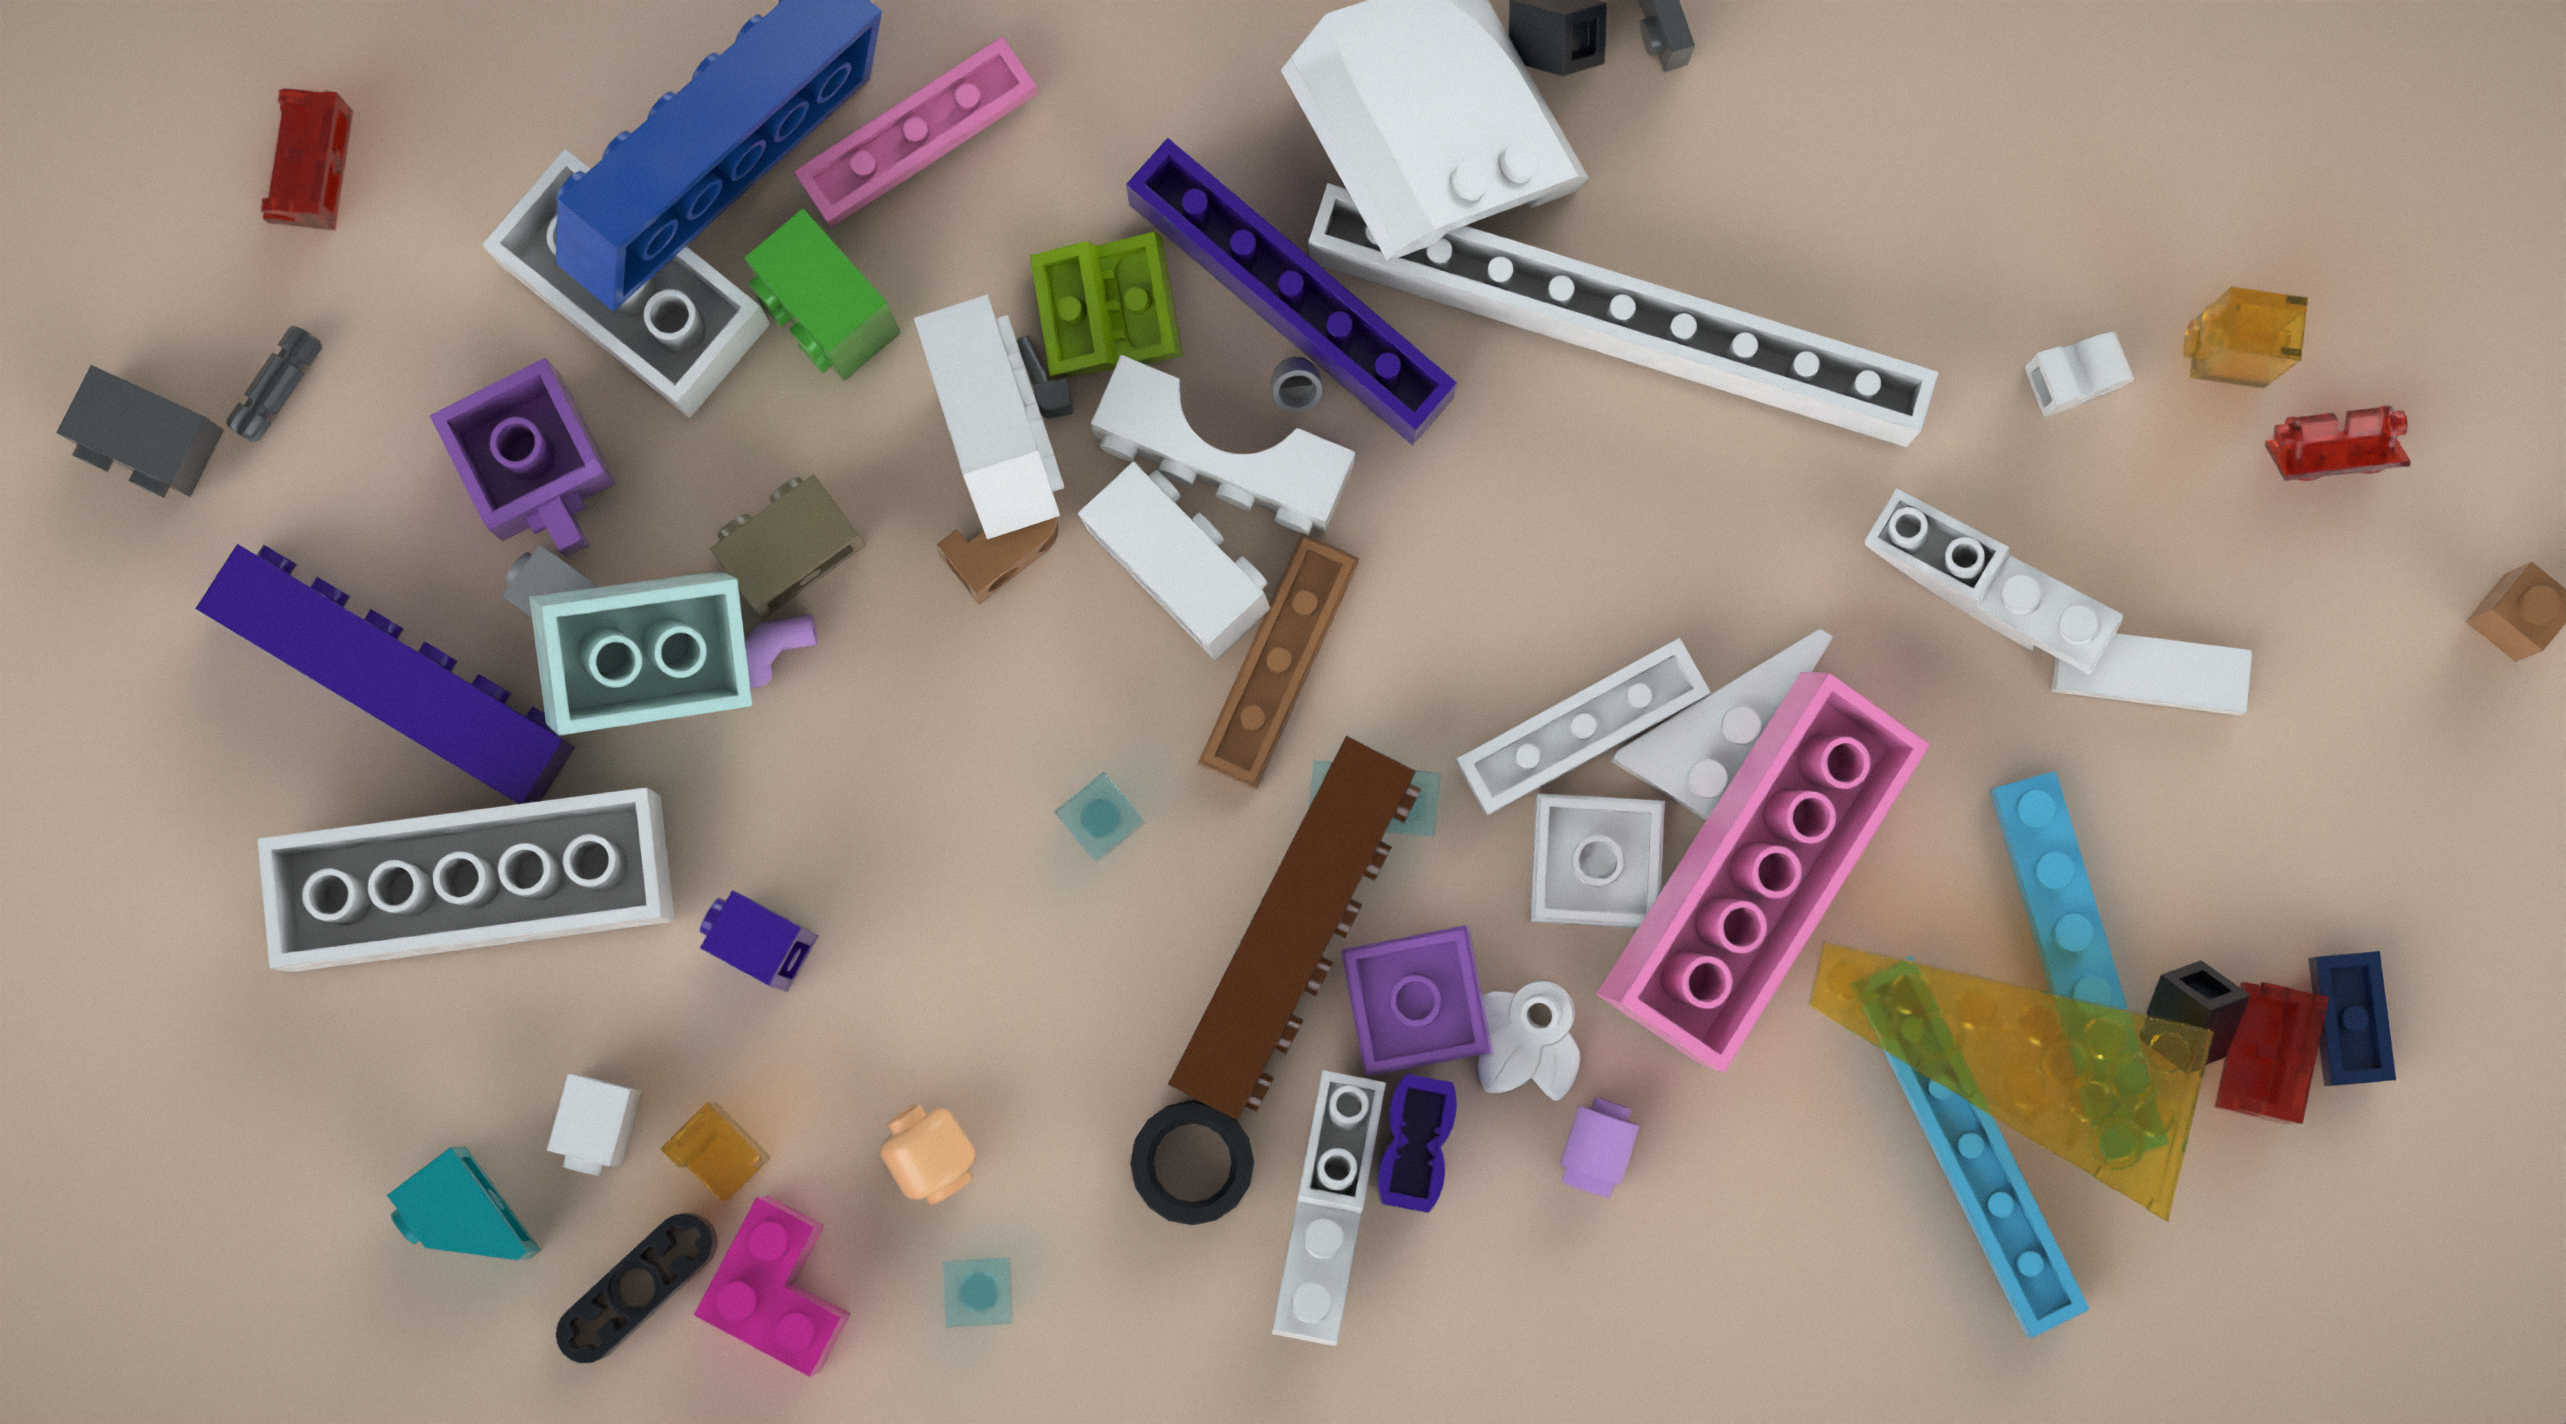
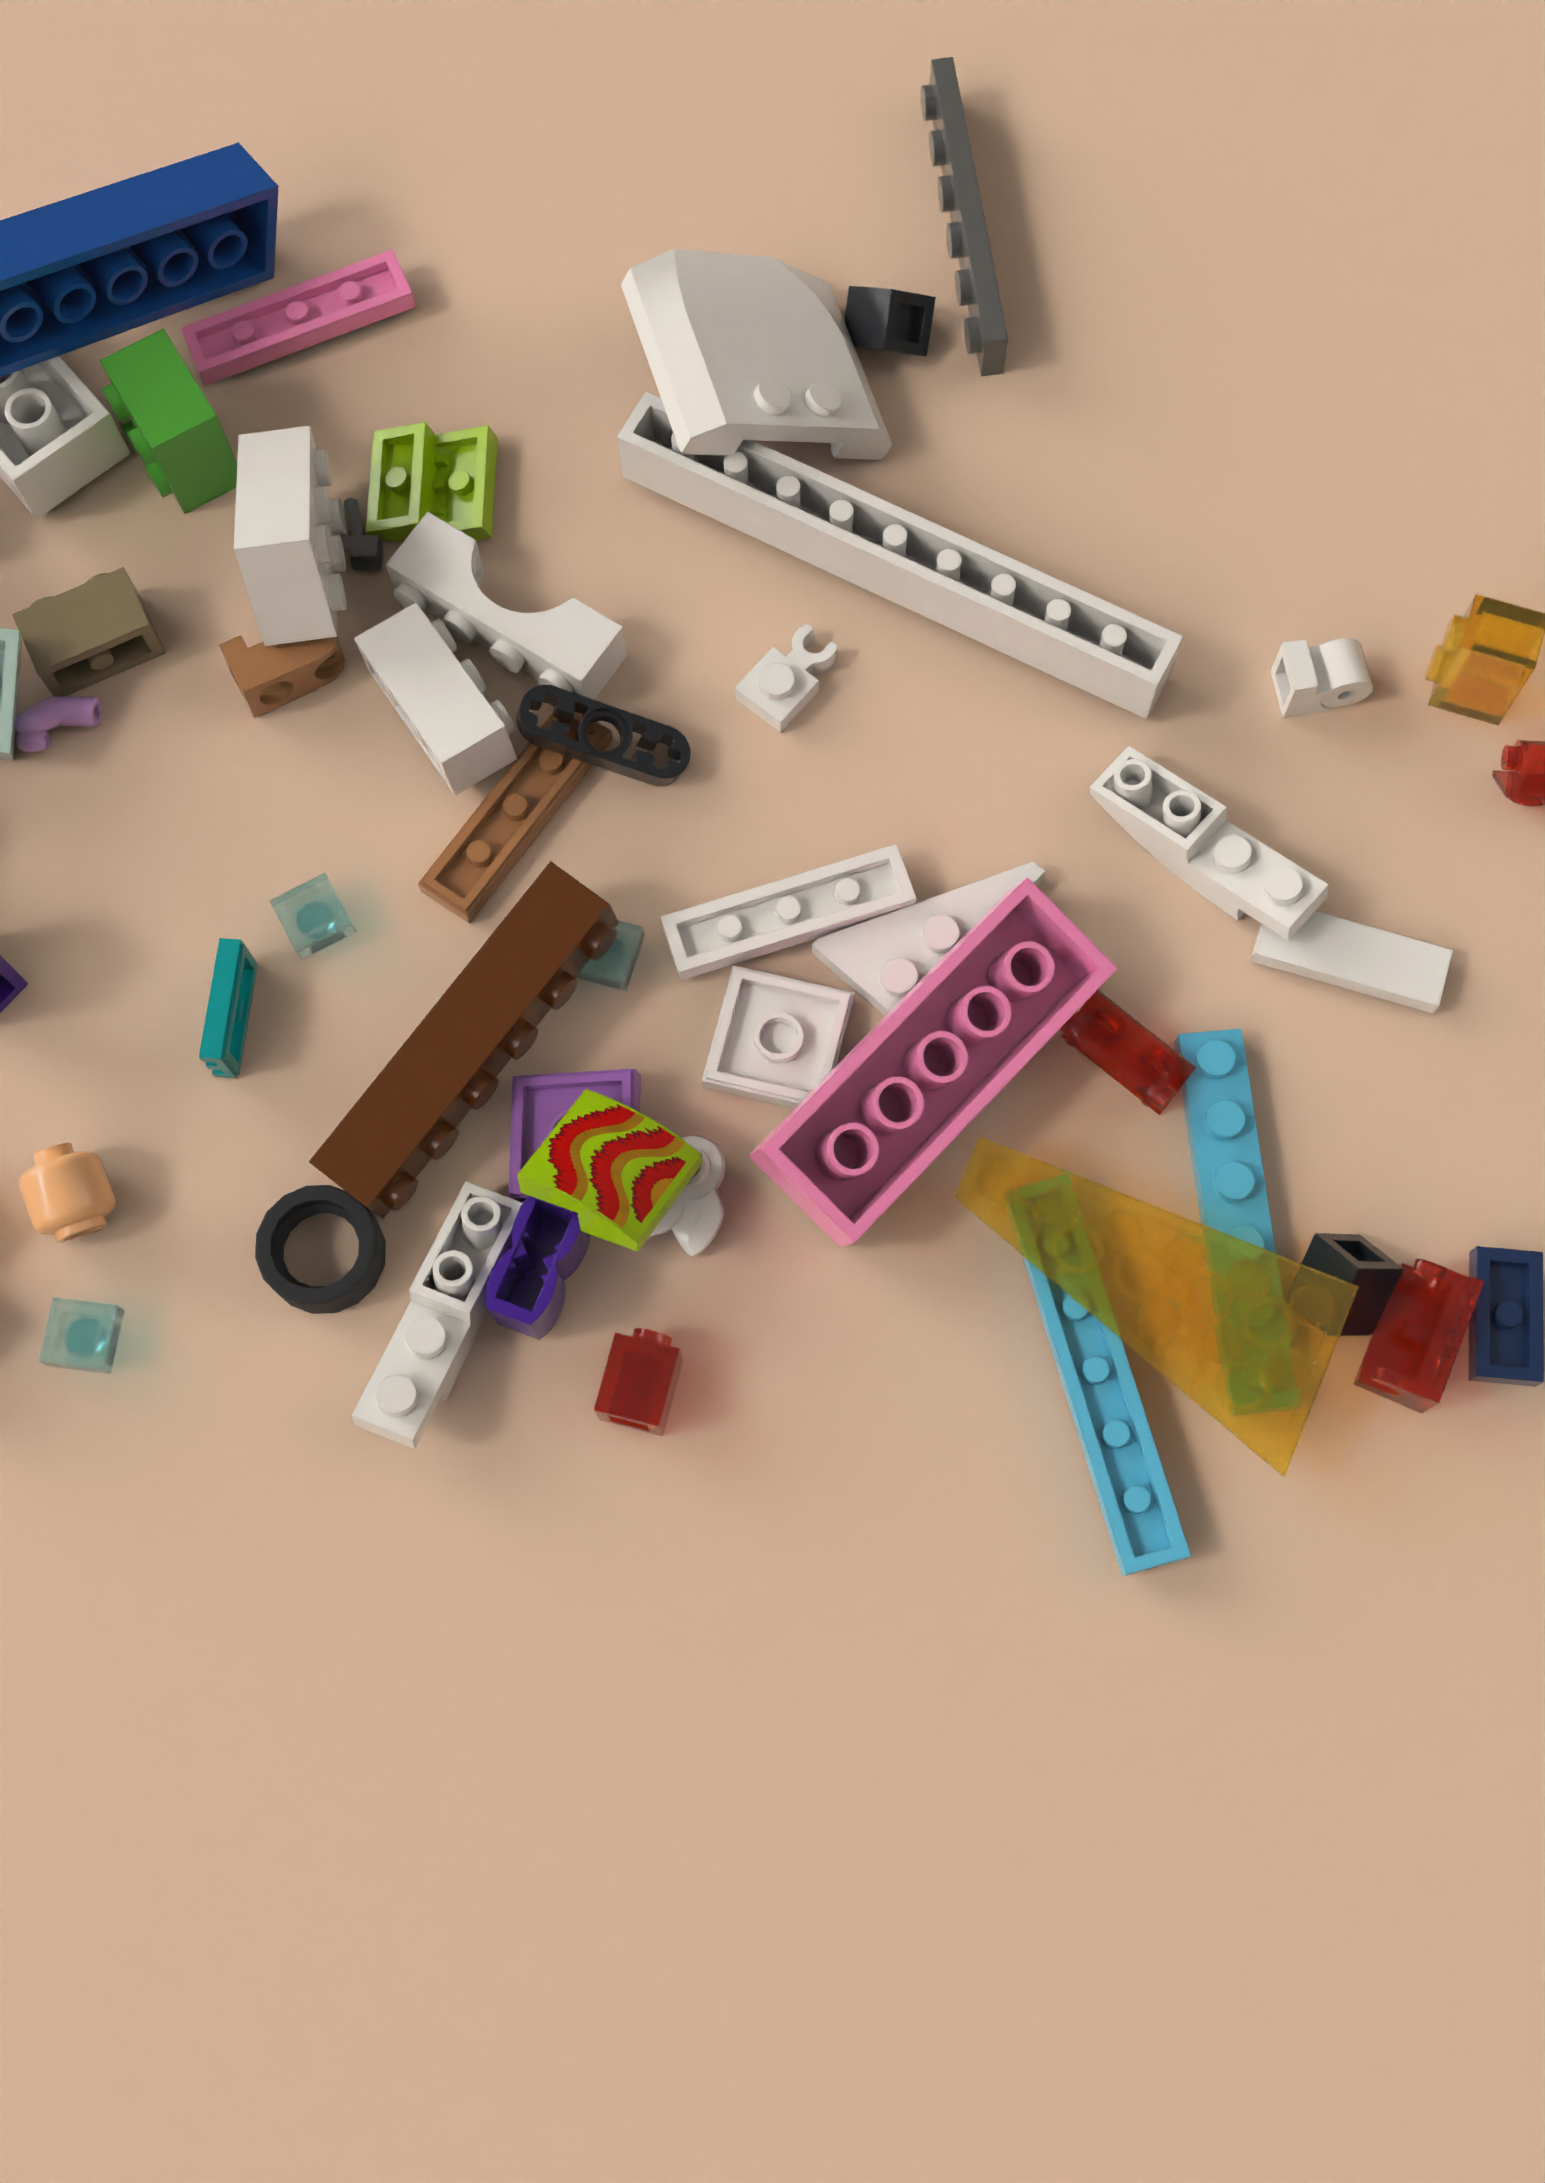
camera: 15 degrees right, 10 degrees down
dark purple brick [1126,138,1457,446] -> none
light grey hinge [1271,357,1323,413] -> none
lavender brick [1560,1097,1640,1198] -> none
none -> teal tile [199,938,258,1079]
none -> black beam [516,685,691,786]
none -> slope [517,1089,703,1252]
none -> clear red brick [594,1328,683,1436]
none -> white plate [734,624,837,733]
none -> clear red hinge [1060,989,1197,1115]

